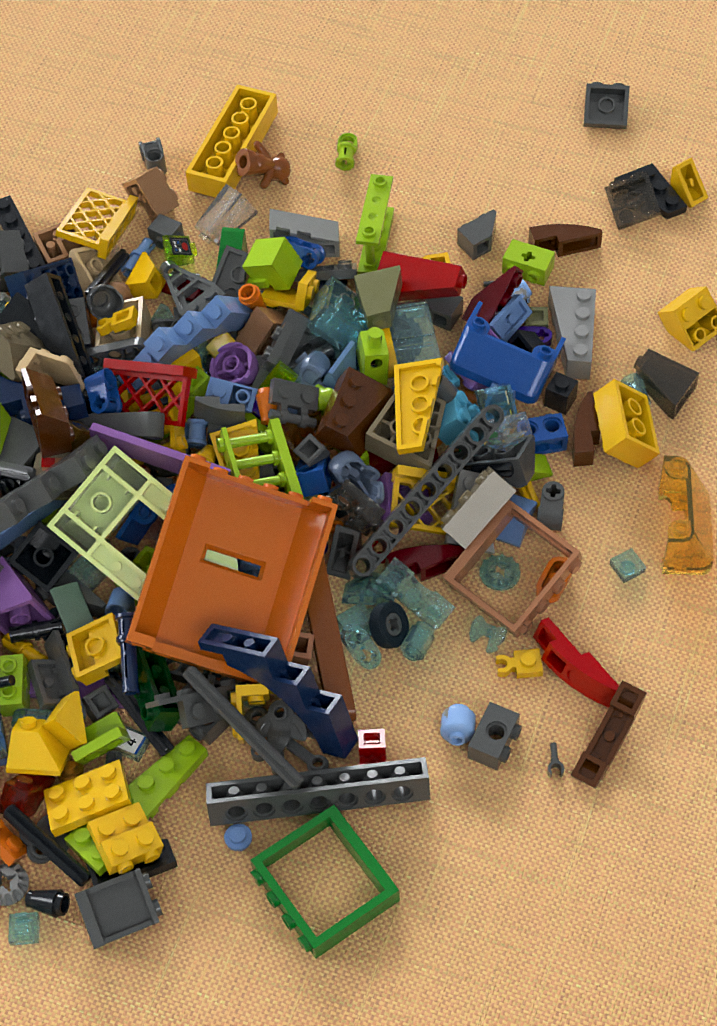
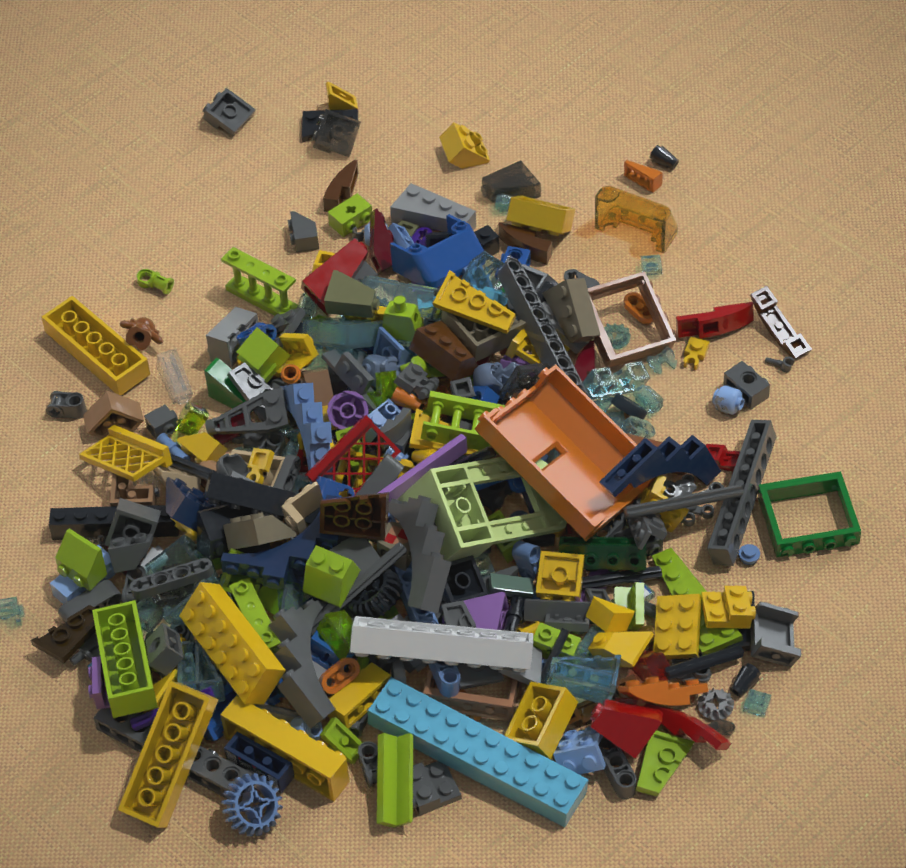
camera: 65 degrees left, 5 degrees down
dark blue pin [115,612,140,696] -> none

